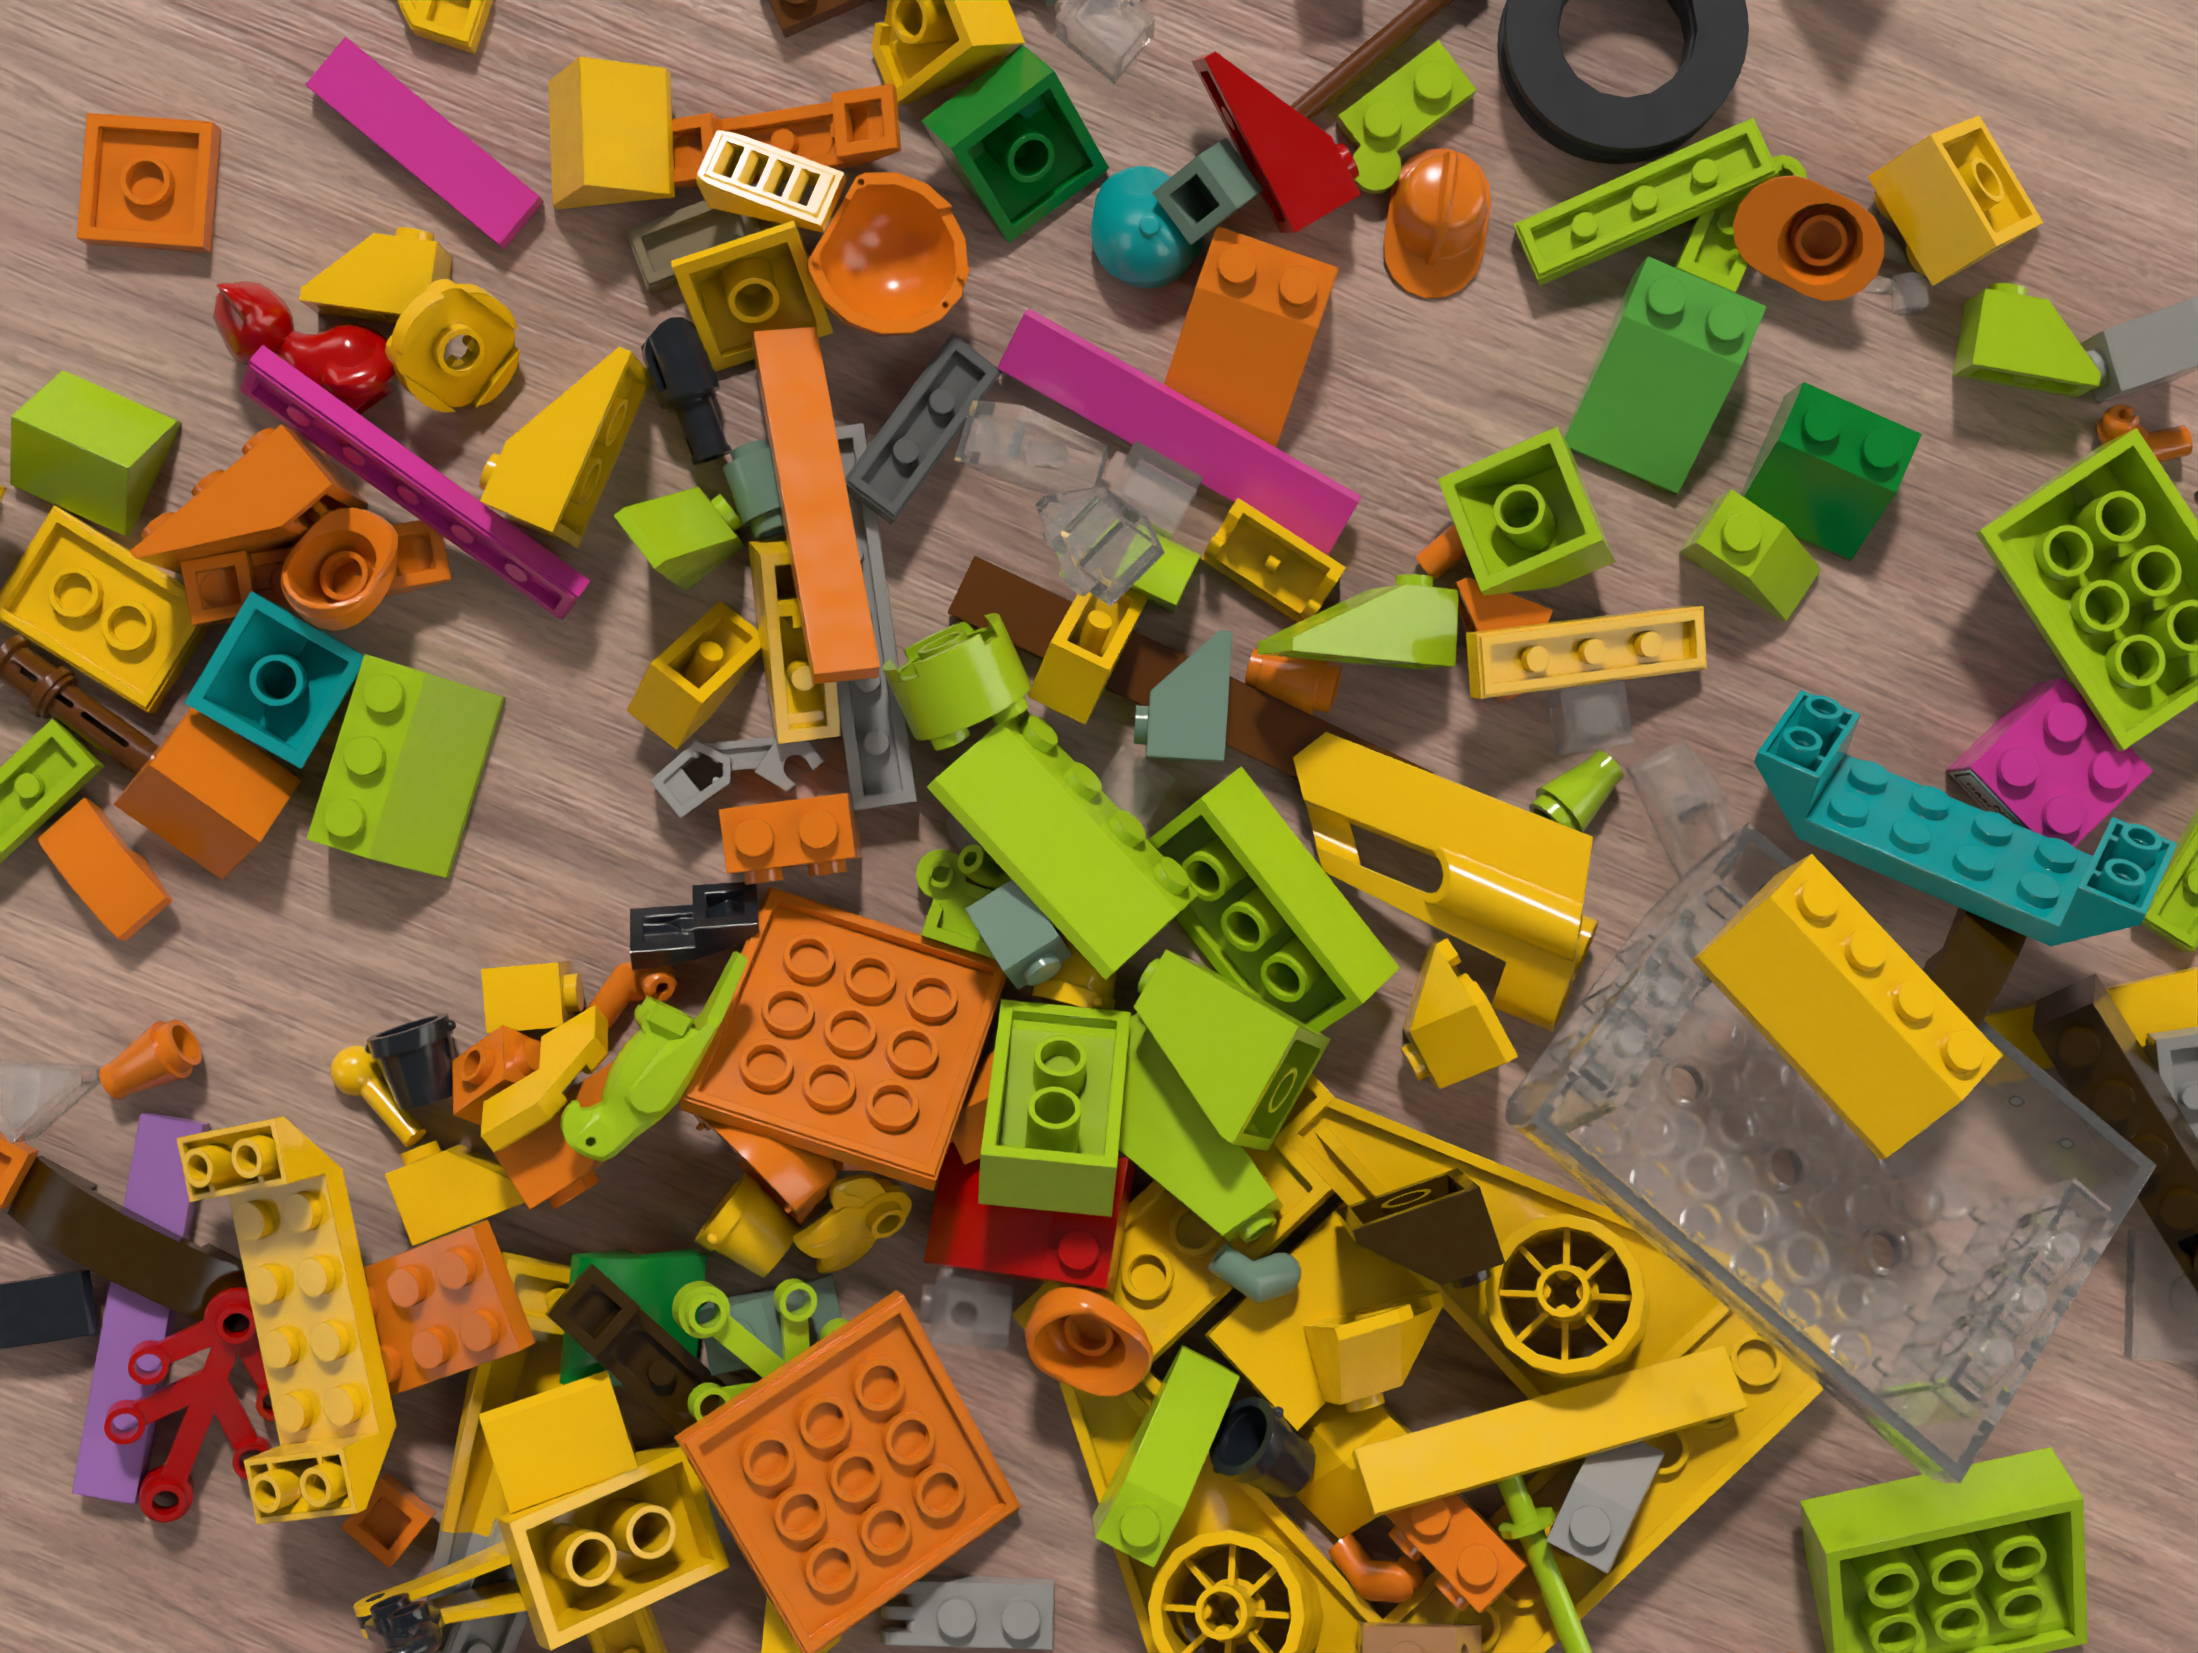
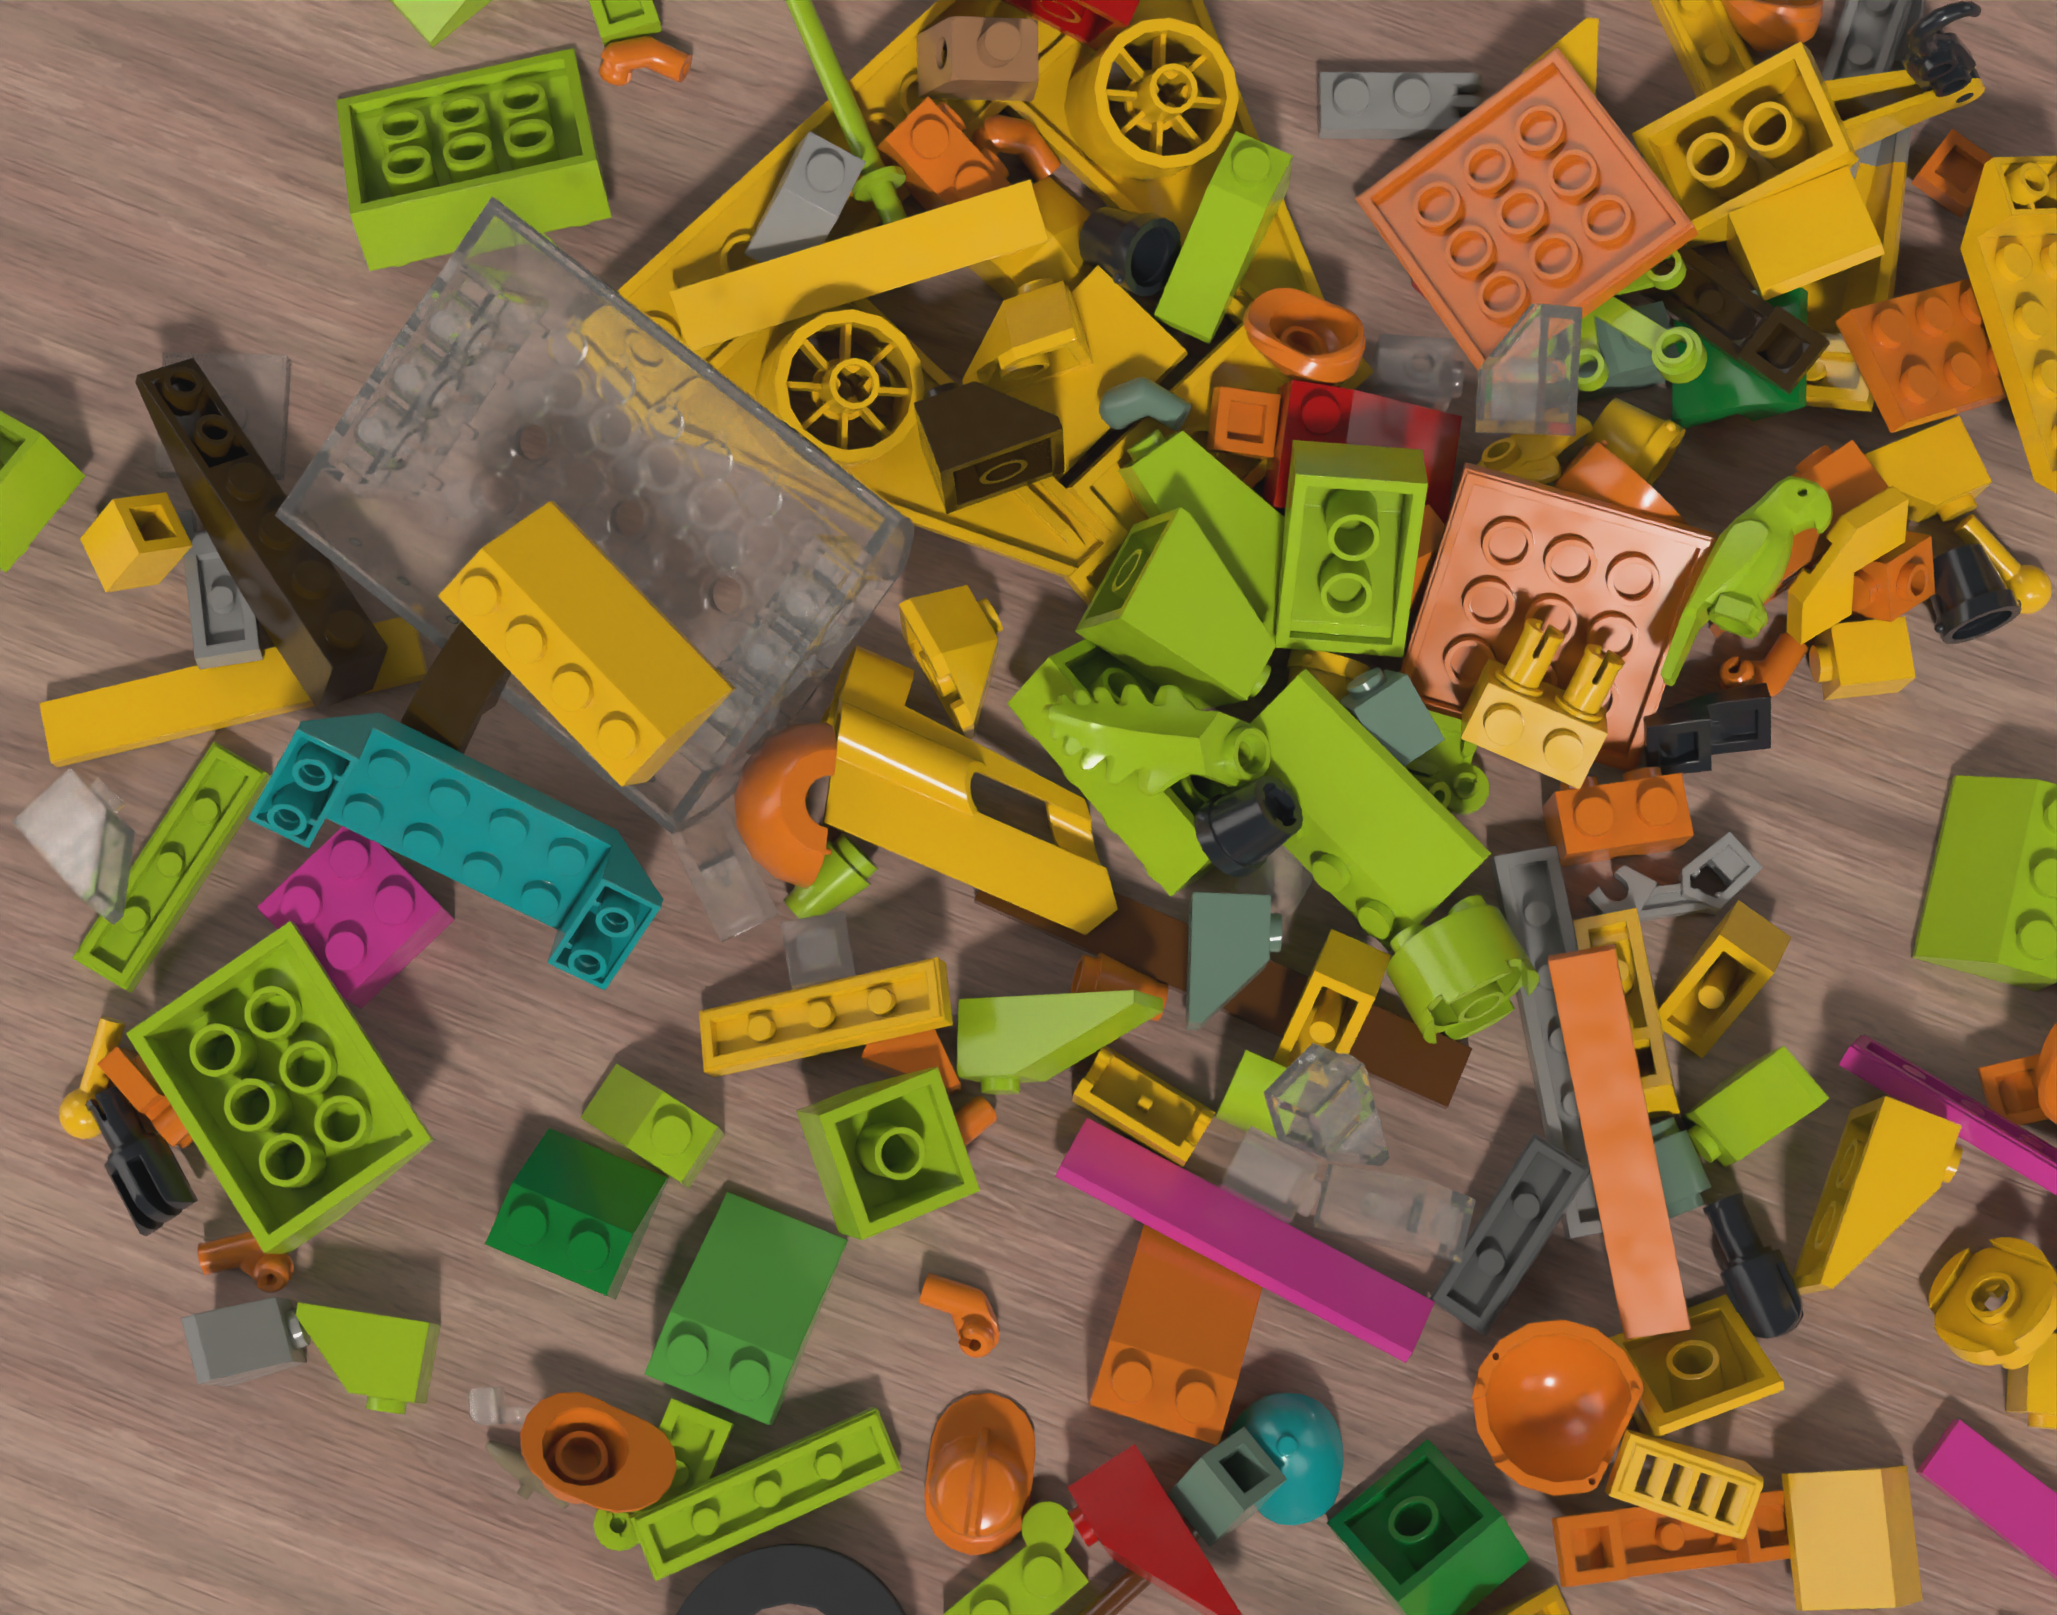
camera: 175 degrees right, 10 degrees down
dark tan tile [625,200,761,294] -> none
yellow slope [1868,115,2044,286] -> none
none -> orange cylinder [734,722,837,889]
none -> orange arm [919,1272,1000,1358]
none -> lime plant [1042,684,1271,796]
none -> black piece [1194,776,1303,878]
none -> orange plate [1206,386,1281,459]
none -> yellow brick [1461,618,1625,789]
none -> clear slope [1475,304,1582,436]

